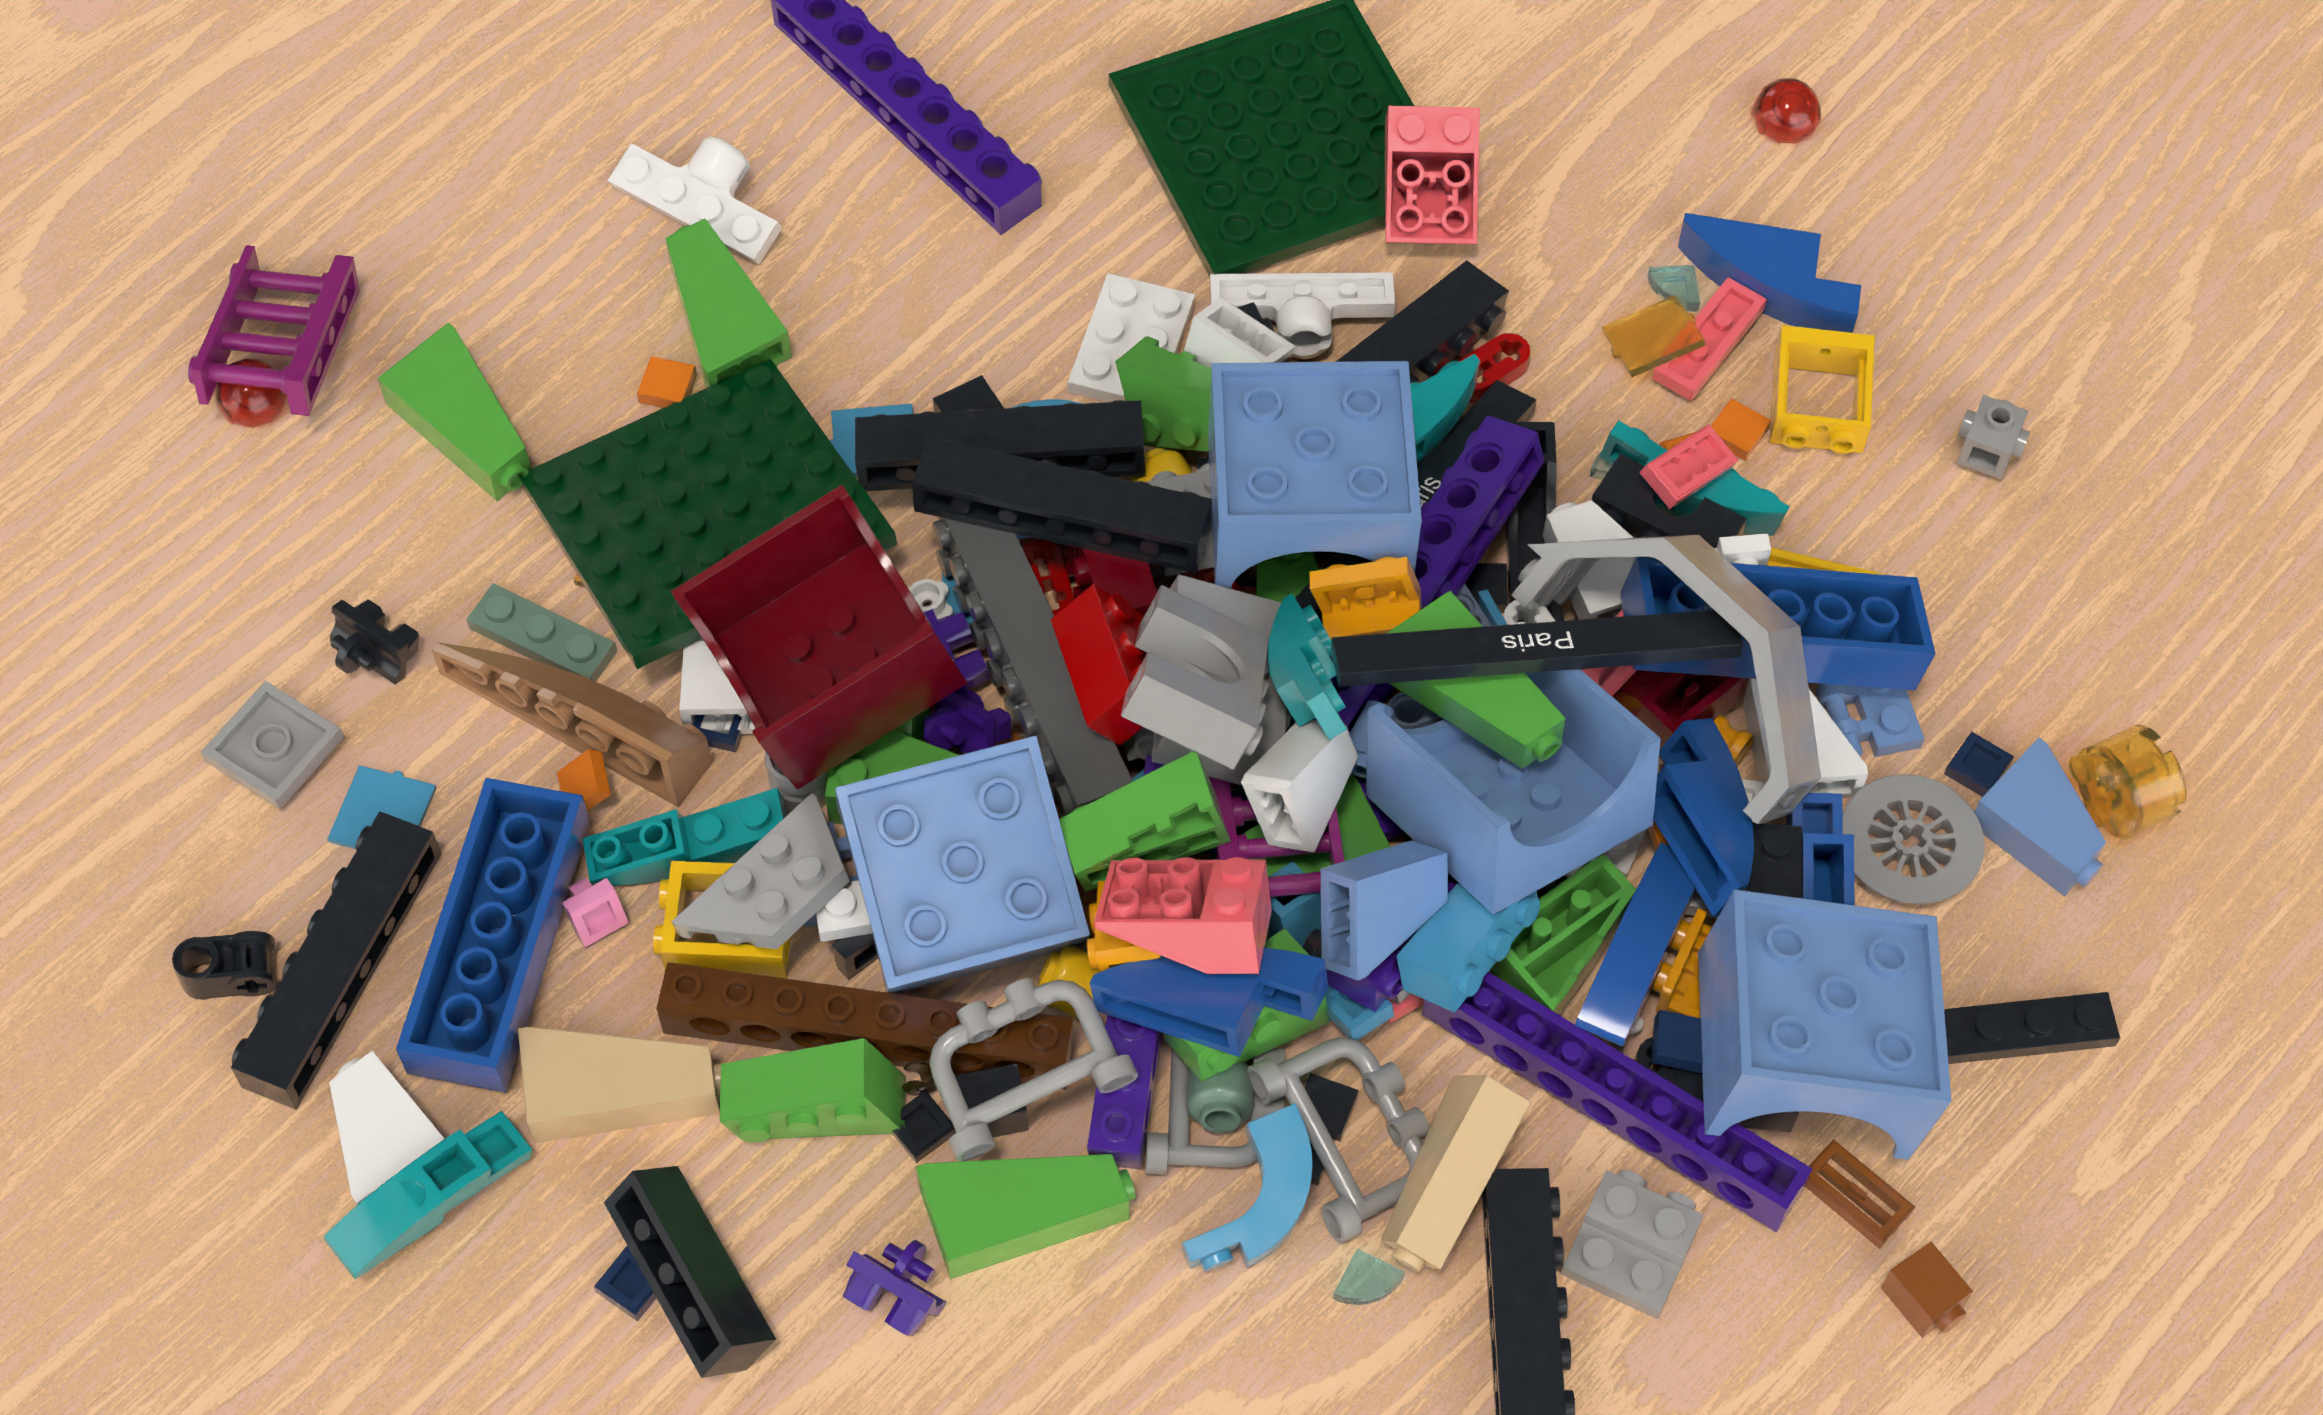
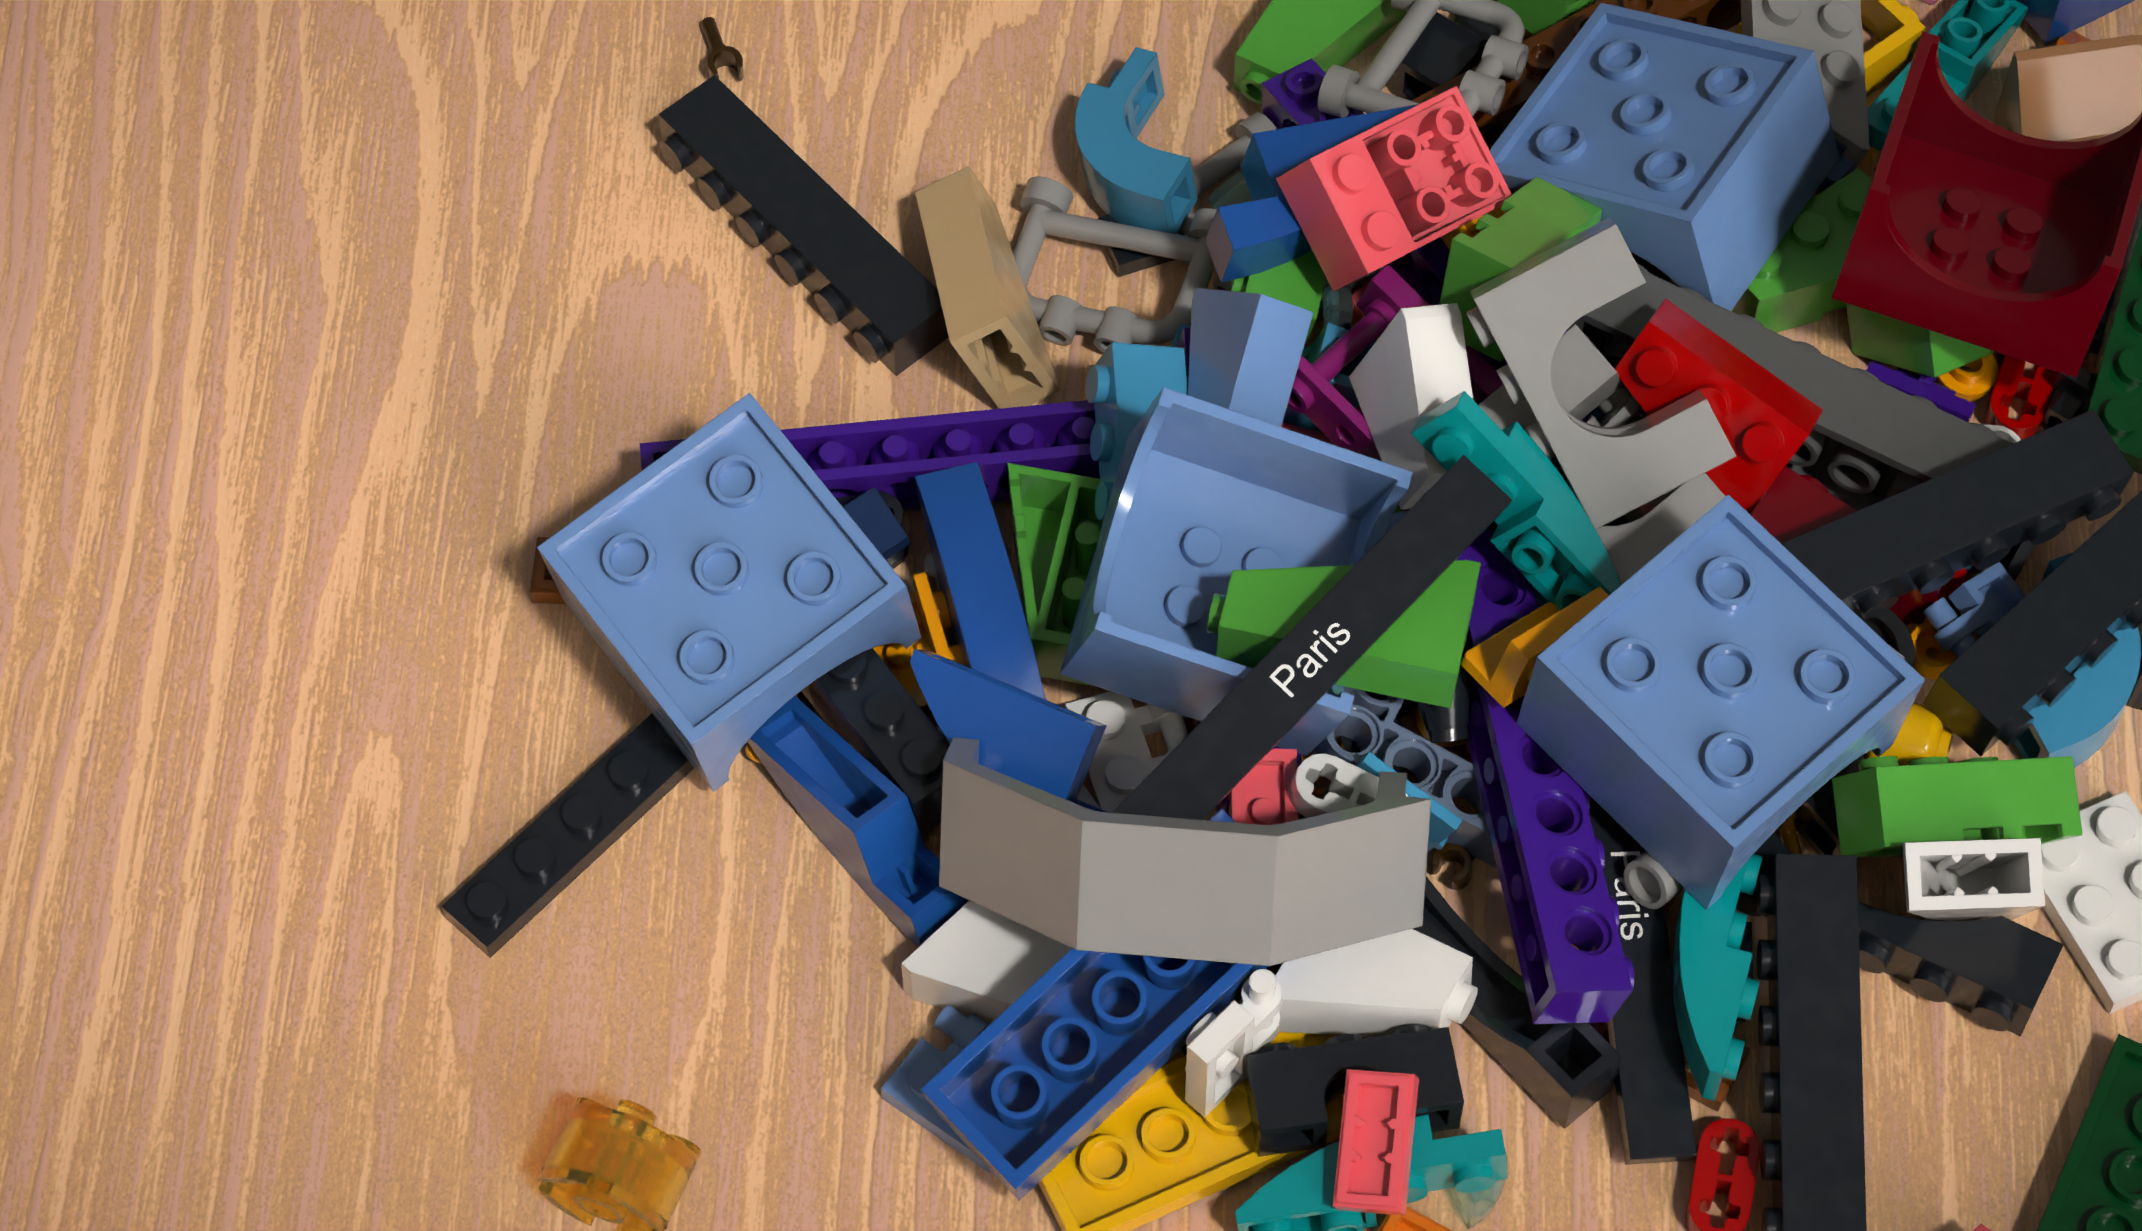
camera: 140 degrees right, 0 degrees up
dark purple hips [924,690,1011,754] -> none
white plate [1210,272,1395,359] -> none
black tile [1304,1073,1359,1142] -> none
clear light blue tile [1333,1248,1405,1305] -> none
black tile [1465,563,1508,613] -> none
light grey plate [1561,1170,1704,1319] -> none
light grey piece [1843,774,1985,904] -> none
dark orange brick [1881,1241,1973,1338] -> none
dark blue tile [1944,731,2014,797] -> none
medium blue slope [1974,738,2106,896] -> none

